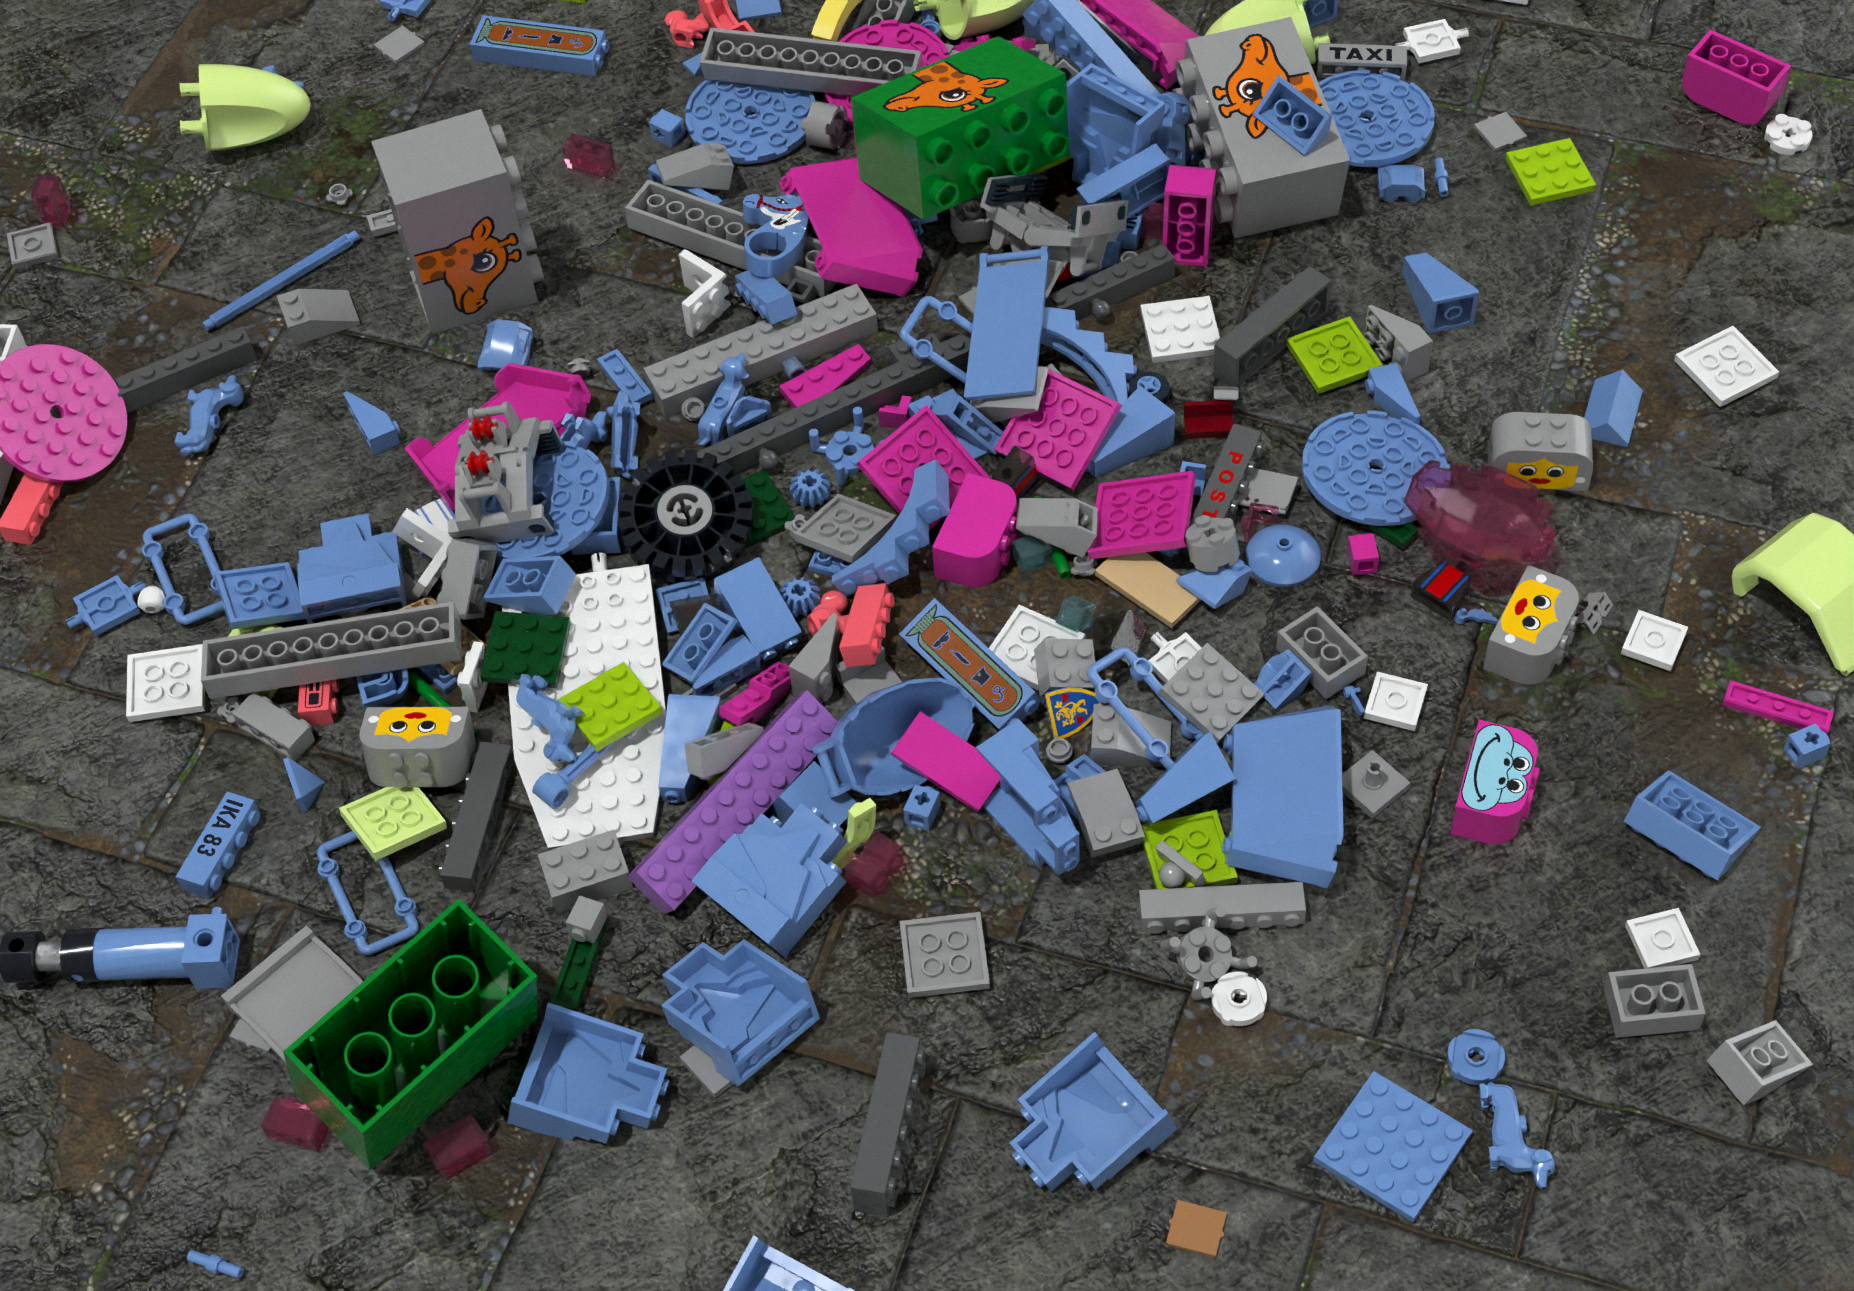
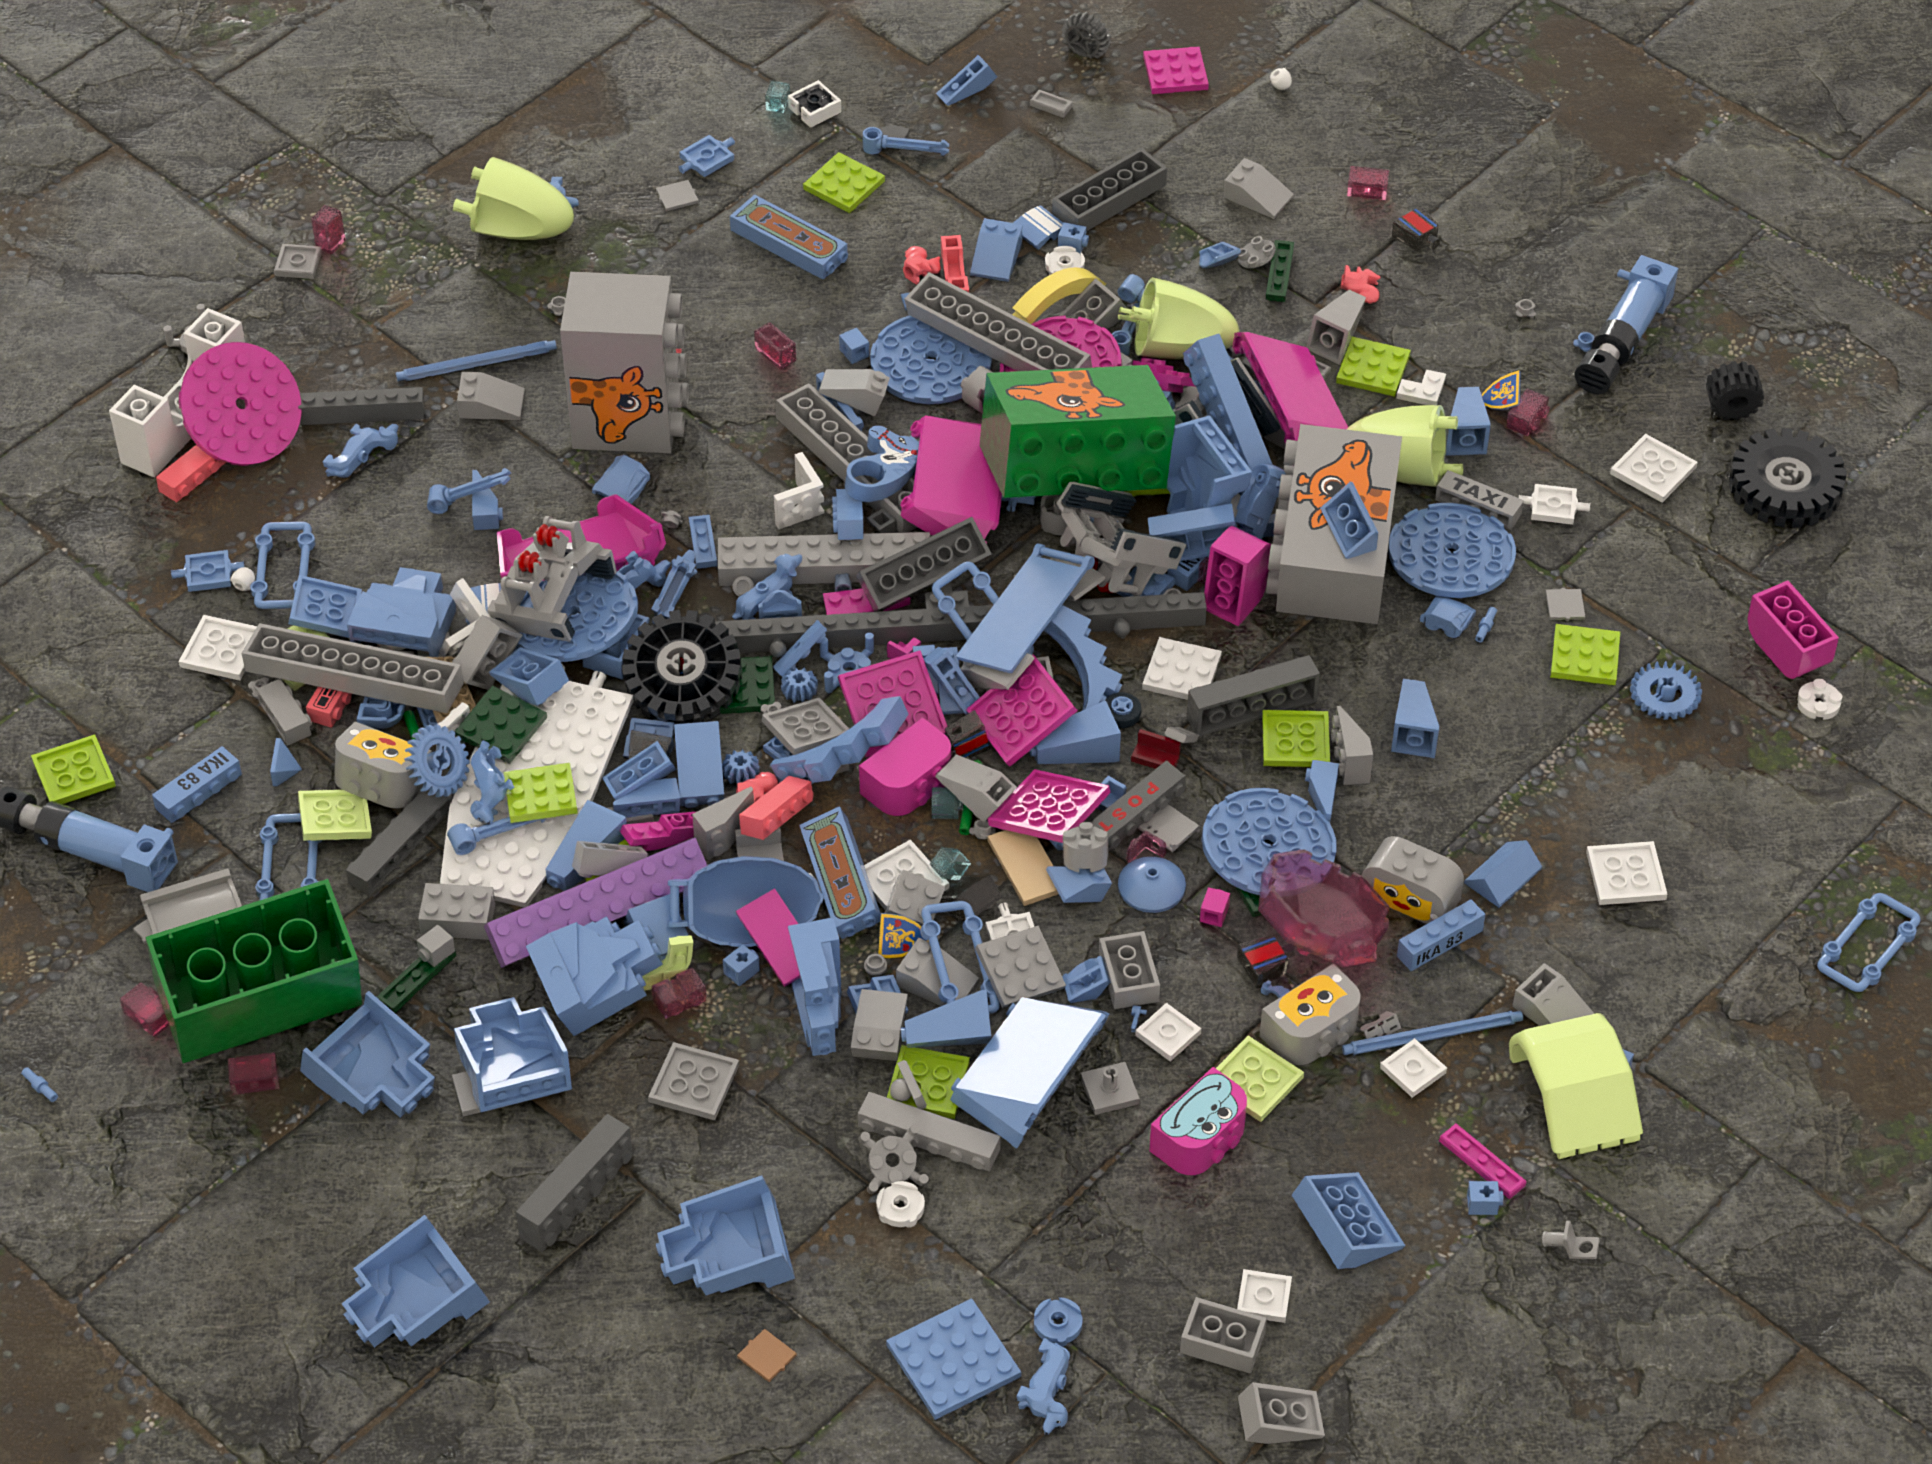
camera: 20 degrees right, 5 degrees down
none -> lime plate [31,734,116,804]
none -> medium blue gear [404,724,470,797]
none -> medium blue piece [427,468,511,514]
none -> medium blue tile [773,620,827,677]
none -> dark grey brick [856,517,992,612]
none -> yellowish green plate [1216,1036,1304,1122]
none -> medium blue piece [1342,1011,1523,1055]
none -> medium blue brick [1397,899,1485,971]
none -> light grey slope [1512,963,1594,1026]
none -> medium blue gear [1630,661,1702,720]

